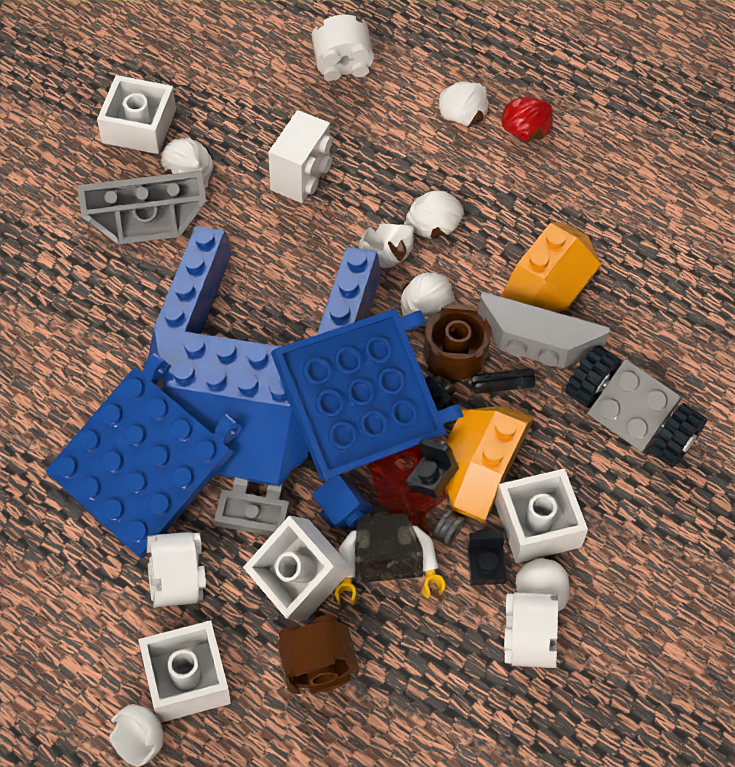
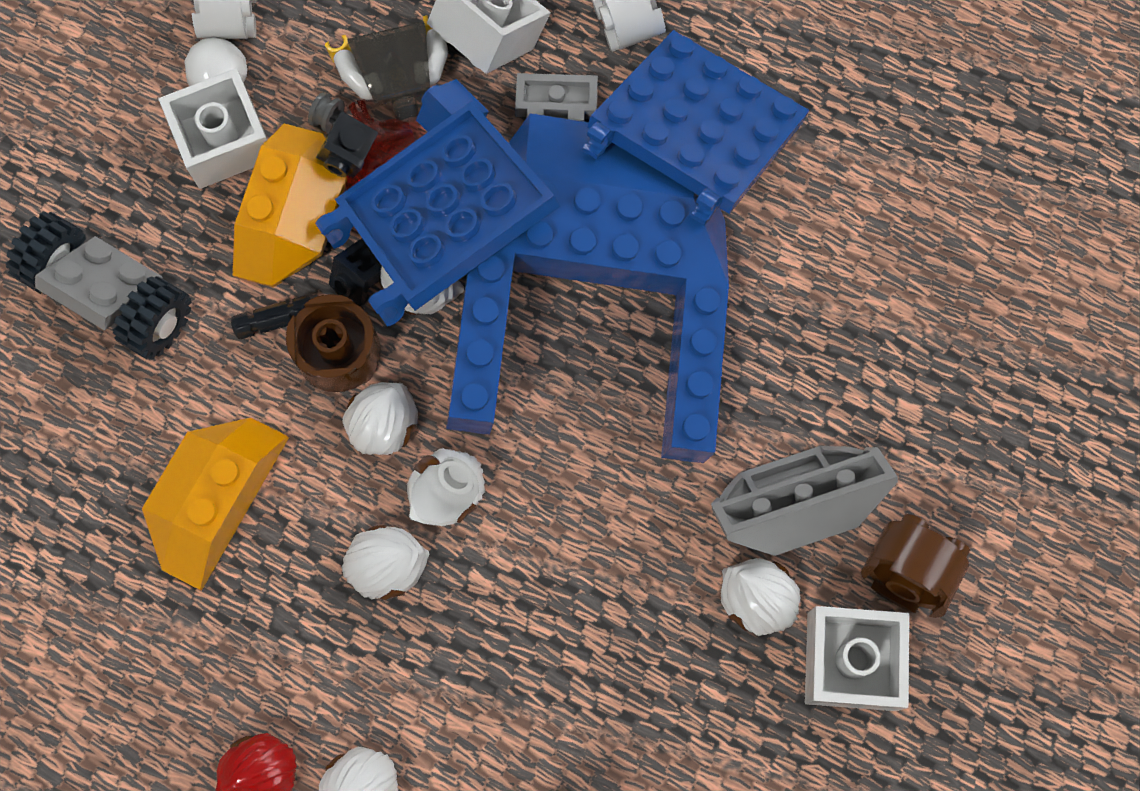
camera: 175 degrees right, 15 degrees up
white brick [268,110,333,203] -> none
black bracket [467,529,507,585] -> none
light grey wedge [478,292,610,370] -> none
none -> reddish brown brick [861,514,970,618]

